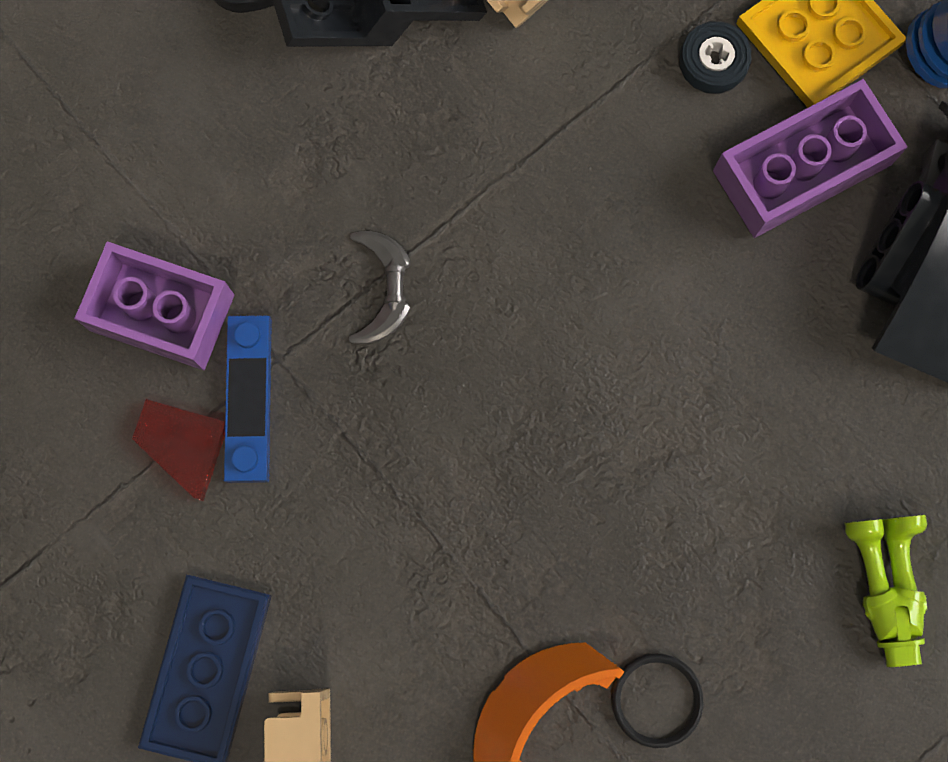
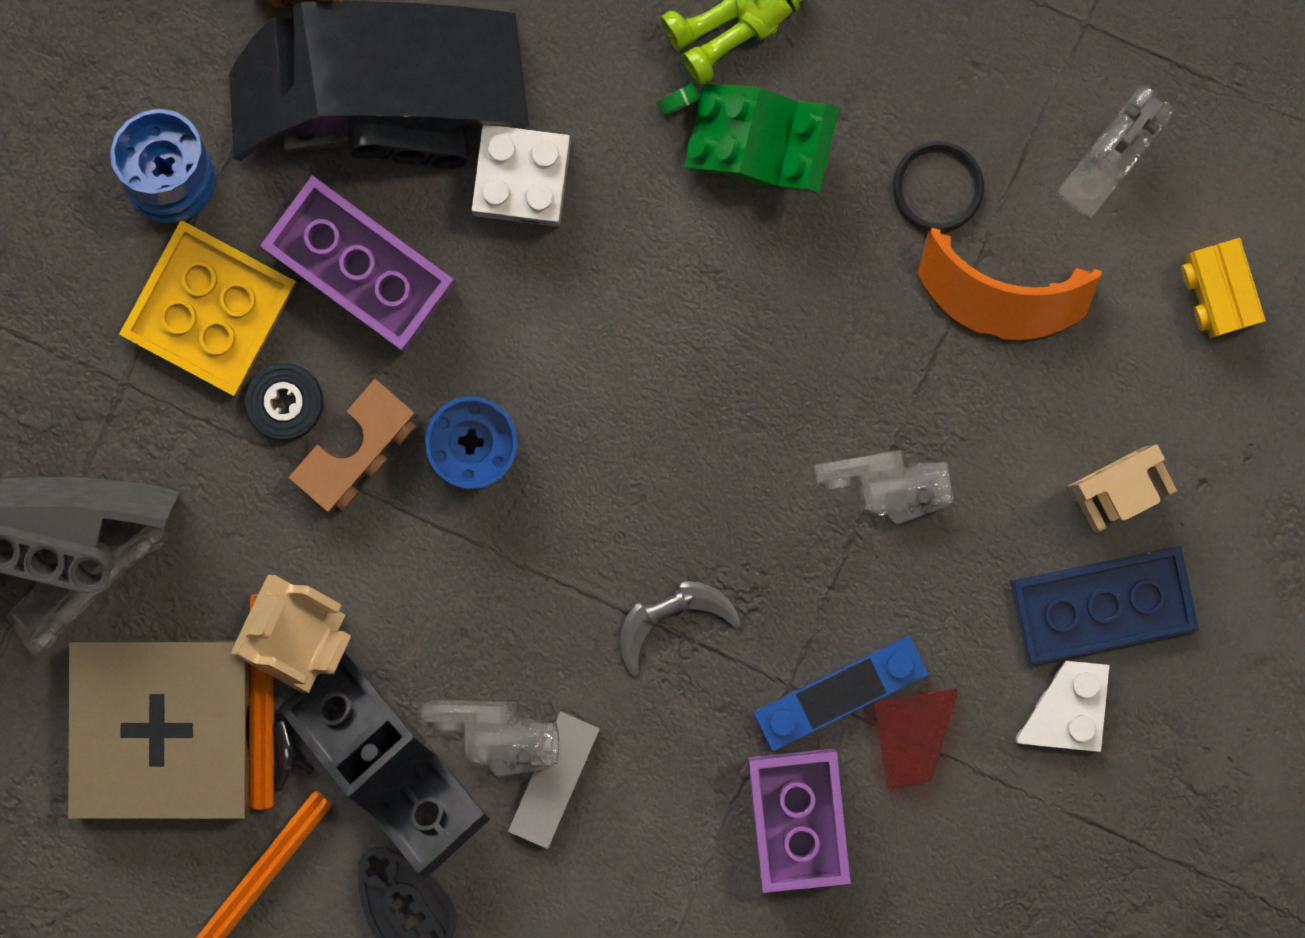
camera: 120 degrees left, 10 degrees up
none -> medium nougat arch [288,379,417,512]
none -> clear plate [422,700,559,776]
none -> blue wheel [425,396,518,489]
none -> white brick [472,124,571,227]
none -> light grey tile [508,711,600,849]
none -> green tile [656,83,701,117]
none -> green bracket [684,84,840,193]
none -> clear plate [812,450,953,524]
none -> white wing [1016,660,1109,752]

